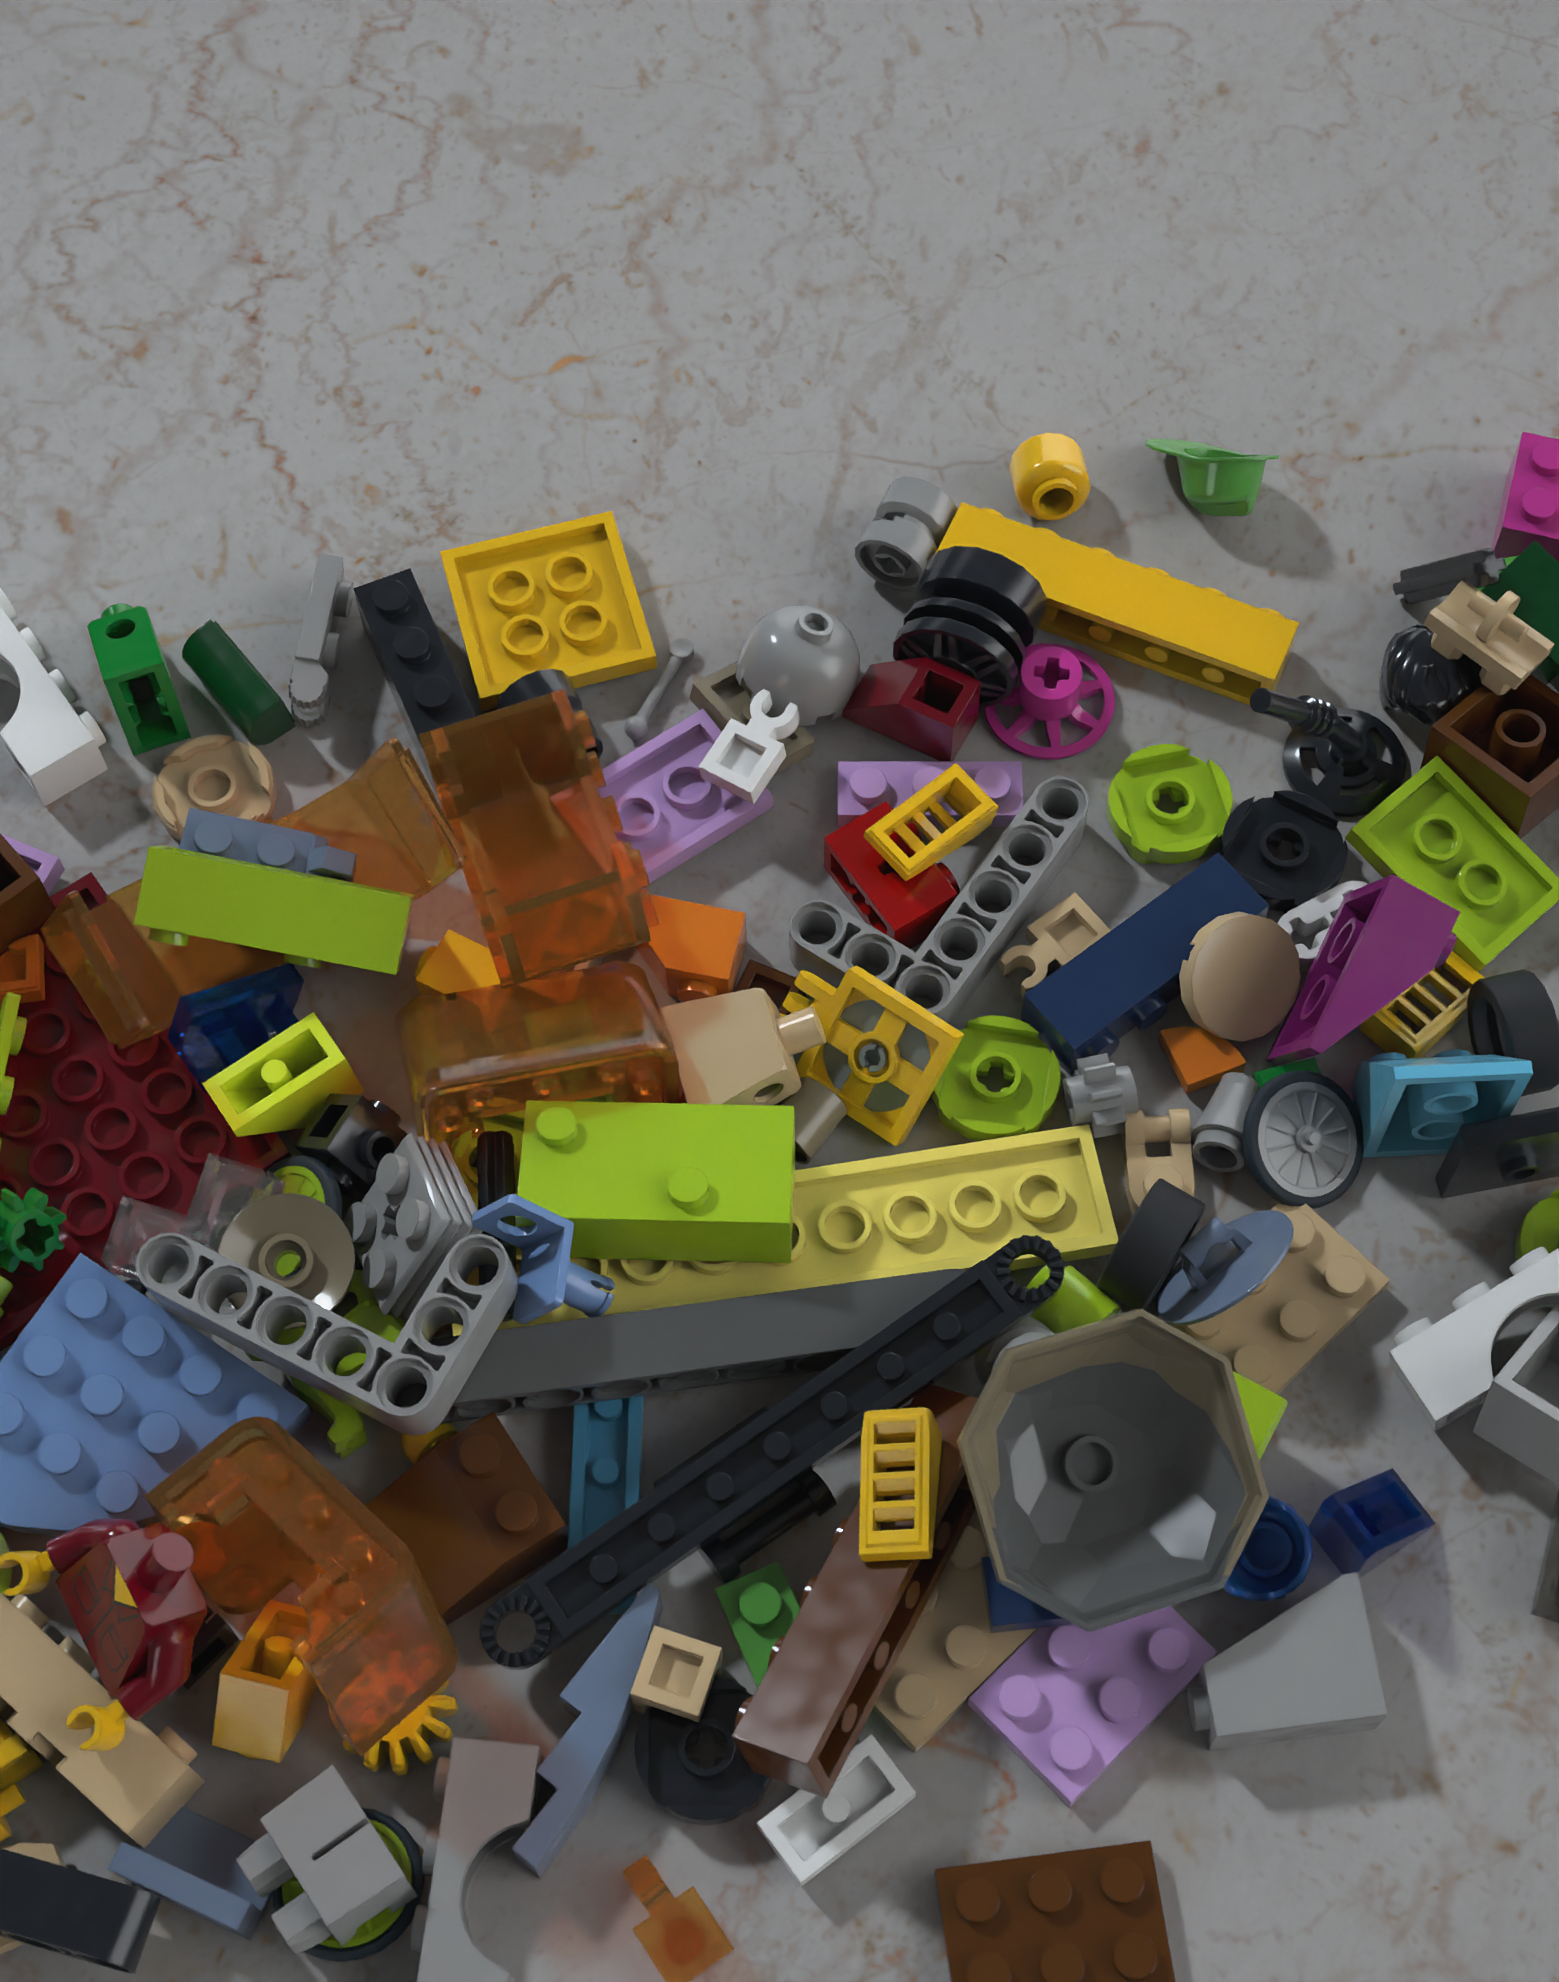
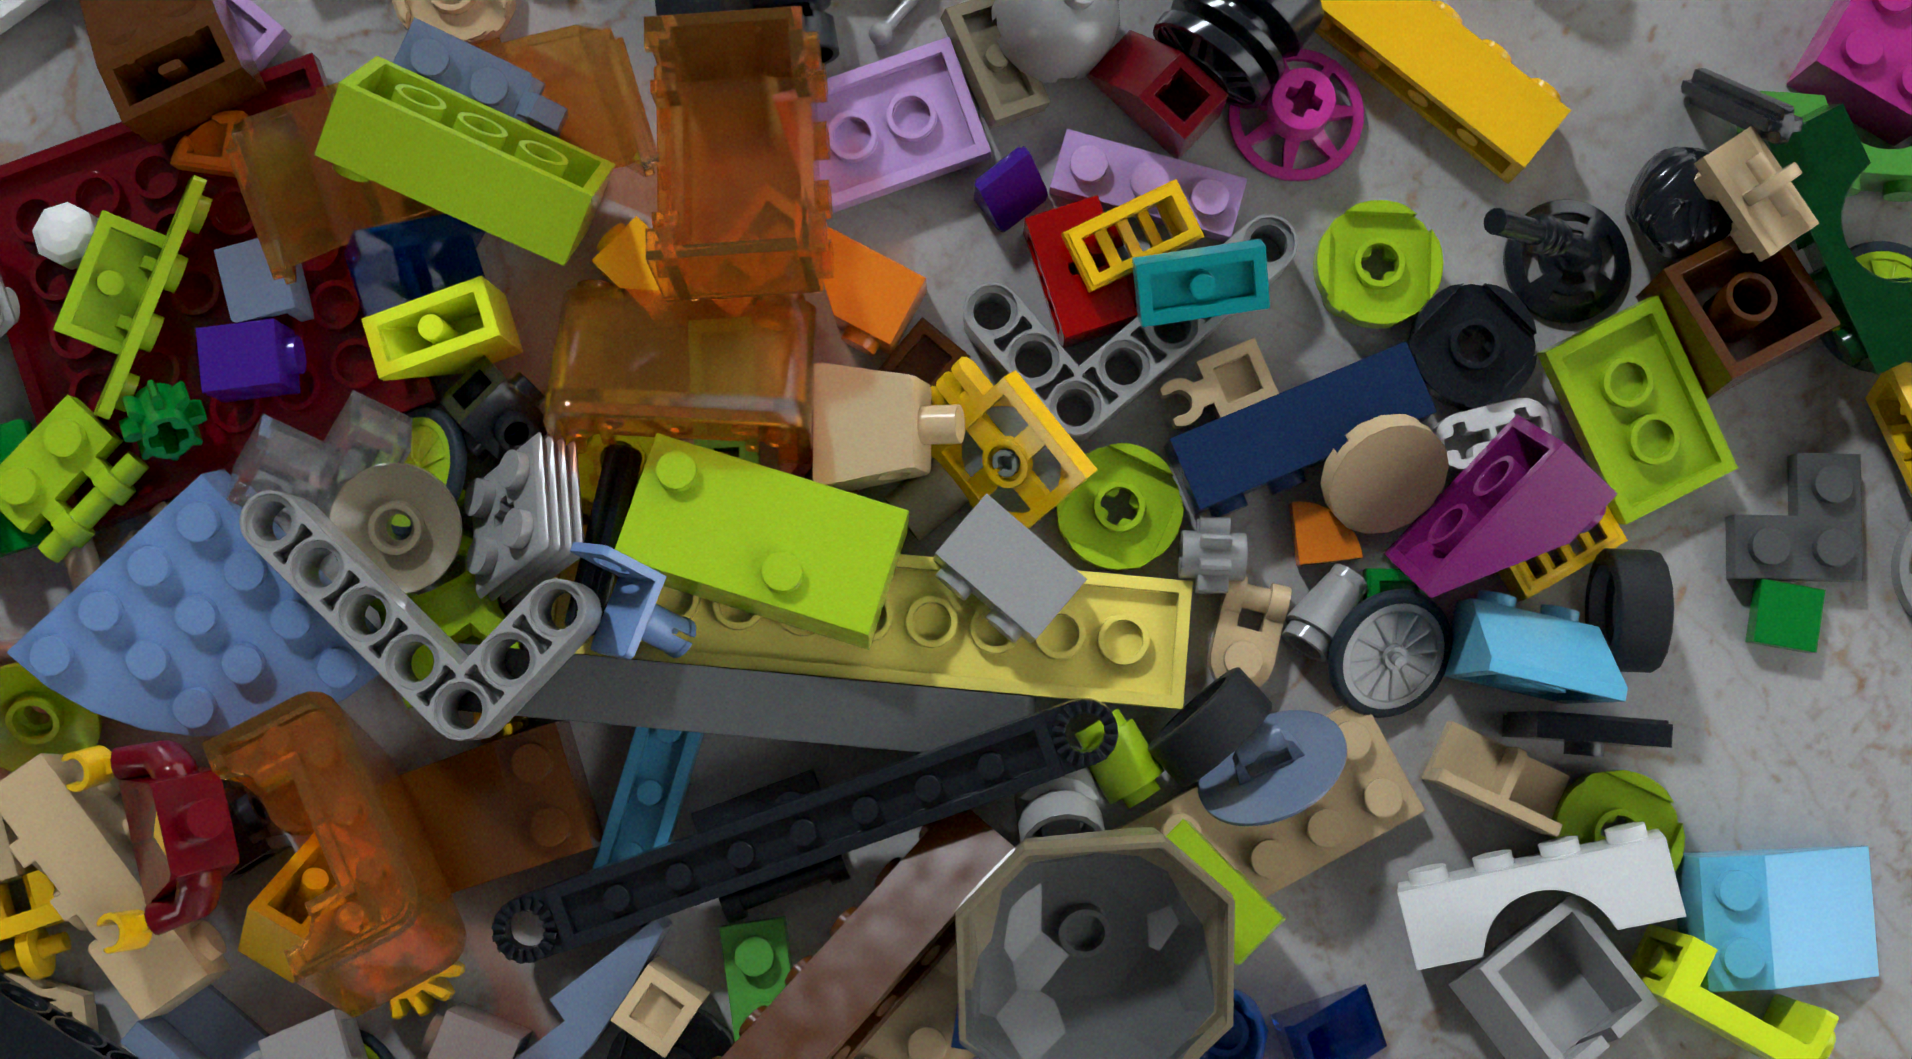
camera: 15 degrees right, 20 degrees up
white plate [698,689,800,804] -> none
yellow slope [859,1407,942,1562] -> none
none -> dark purple brick [196,318,306,403]
none -> sand blue panel [214,233,314,323]
none -> light grey brick [933,493,1087,644]
none -> dark purple slope [974,146,1048,232]
none -> teal plate [1132,239,1270,327]
none -> tan panel [1421,721,1570,837]

